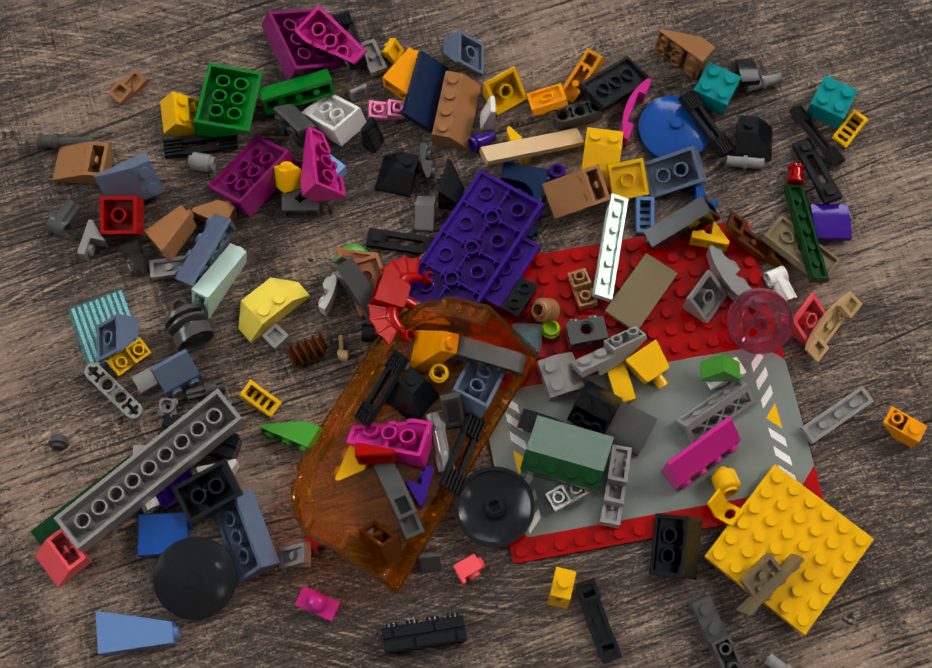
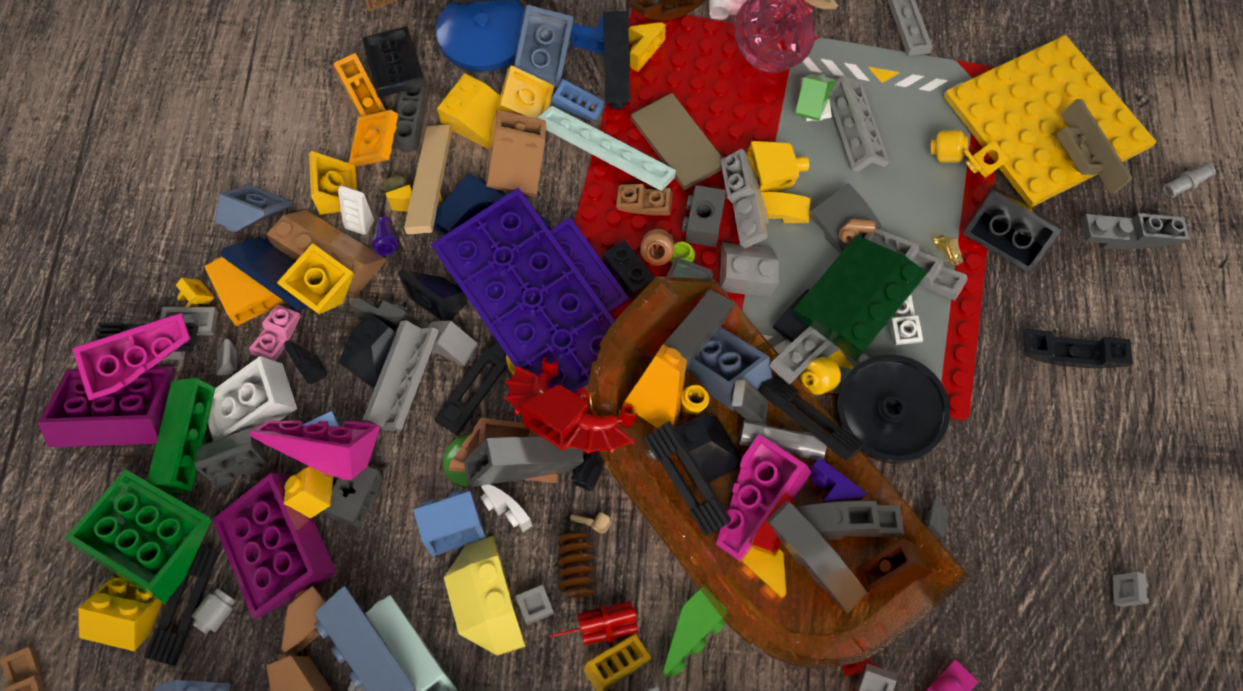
camera: 65 degrees left, 5 degrees down
black brick [381,612,467,655] -> none
coral brick [453,554,486,586] -> none
dark purple plate [547,164,566,180] -> none
yellow torso [547,567,576,609] -> none
black slope [567,380,622,434] -> none
dark pink slope [620,78,652,148] -> none
dark pink slope [661,416,741,490] -> none
light grey slope [682,270,728,324] -> none
light grey slope [706,245,765,311] -> none
none -> yellow slope [277,243,354,314]
none -> light grey fence [362,320,439,431]
none -> olive plate [383,175,408,192]
none -> medium blue brick [413,491,486,557]
none -> red piece [550,601,639,646]
none -> dark grey slope [766,501,867,613]
none -> light grey plate [769,326,832,384]
none -> yellow head [800,357,841,395]
none -> medium nougat arm [839,218,875,244]
none -> clear yellow tile [934,235,963,266]

